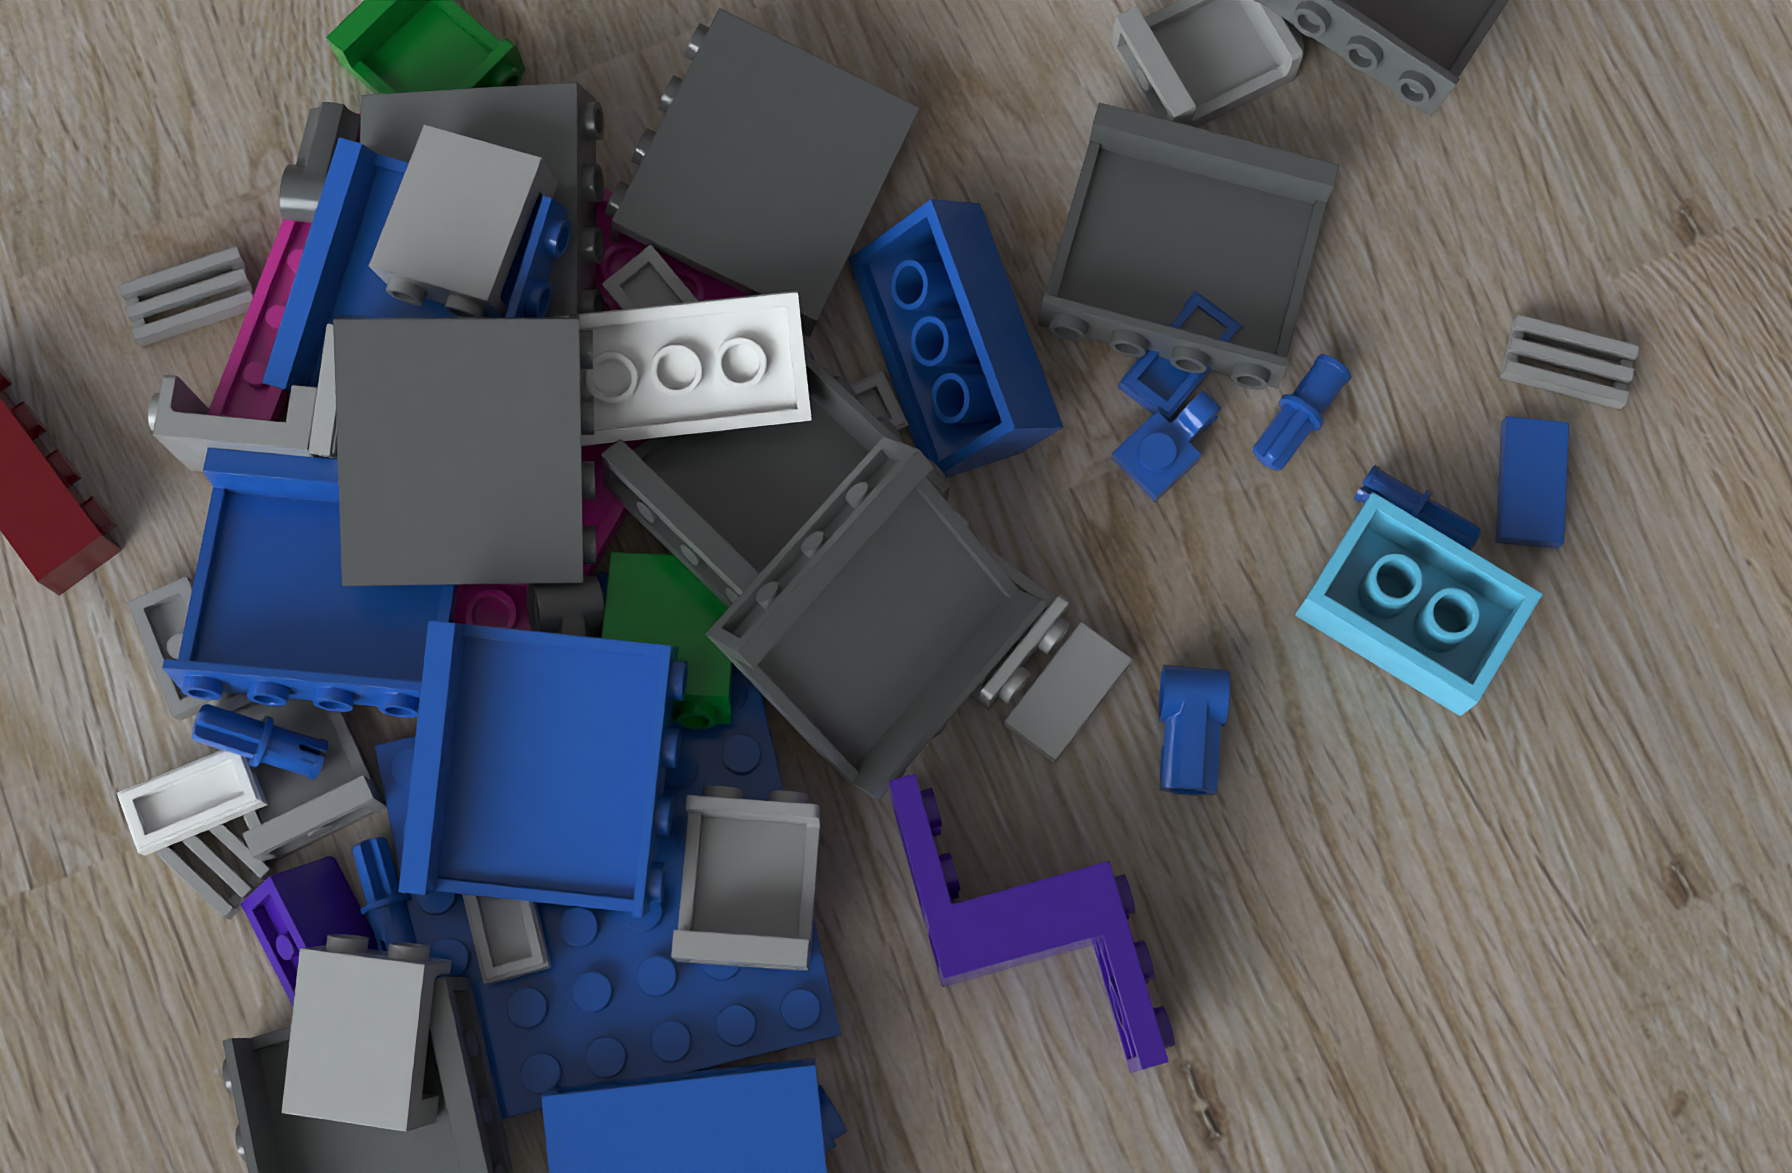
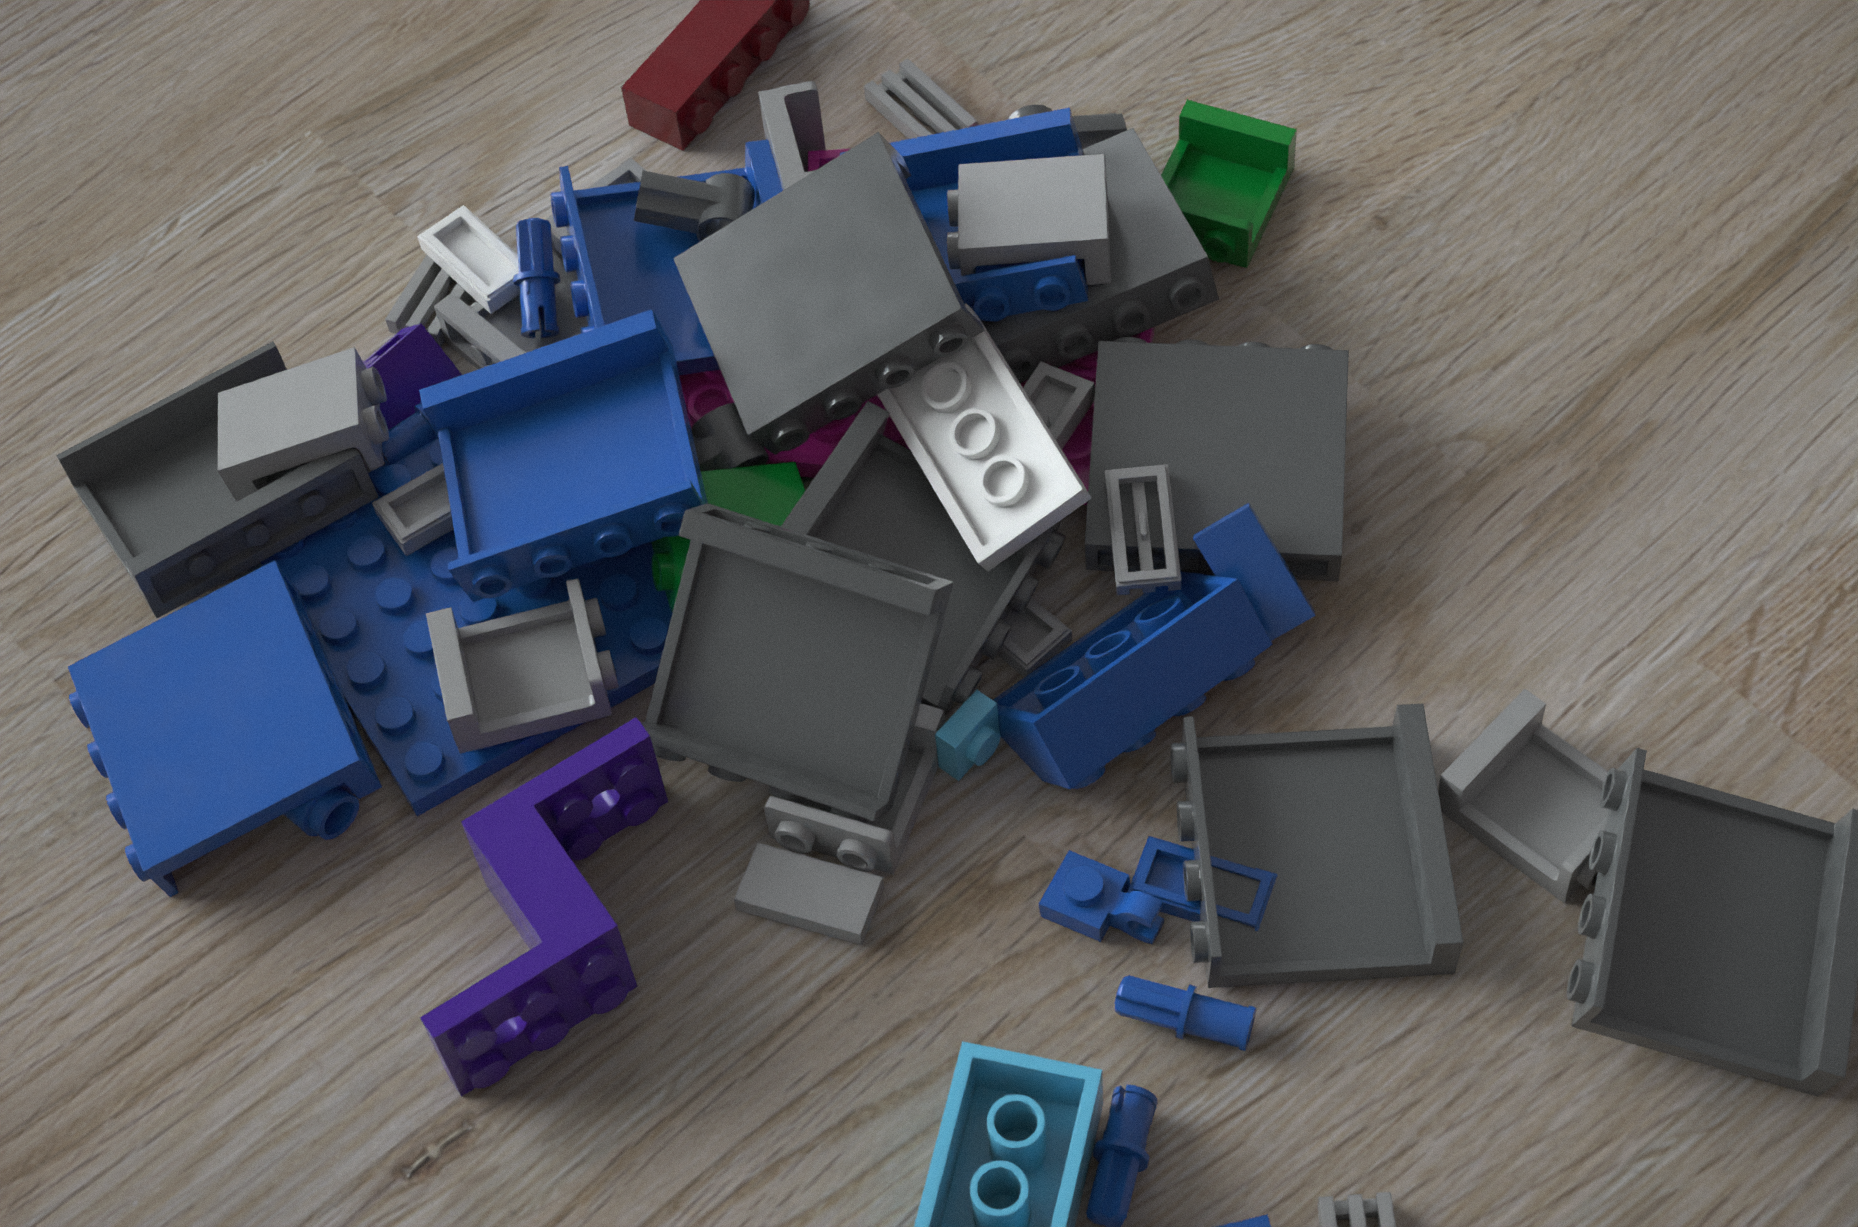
camera: 75 degrees right, 20 degrees down
blue piece [1158,665,1230,796] -> none
none -> dark grey piece [634,170,755,242]
none -> medium azure plate [935,690,1000,781]
none -> light grey tile [1105,464,1181,596]
none -> blue tile [1193,503,1315,641]

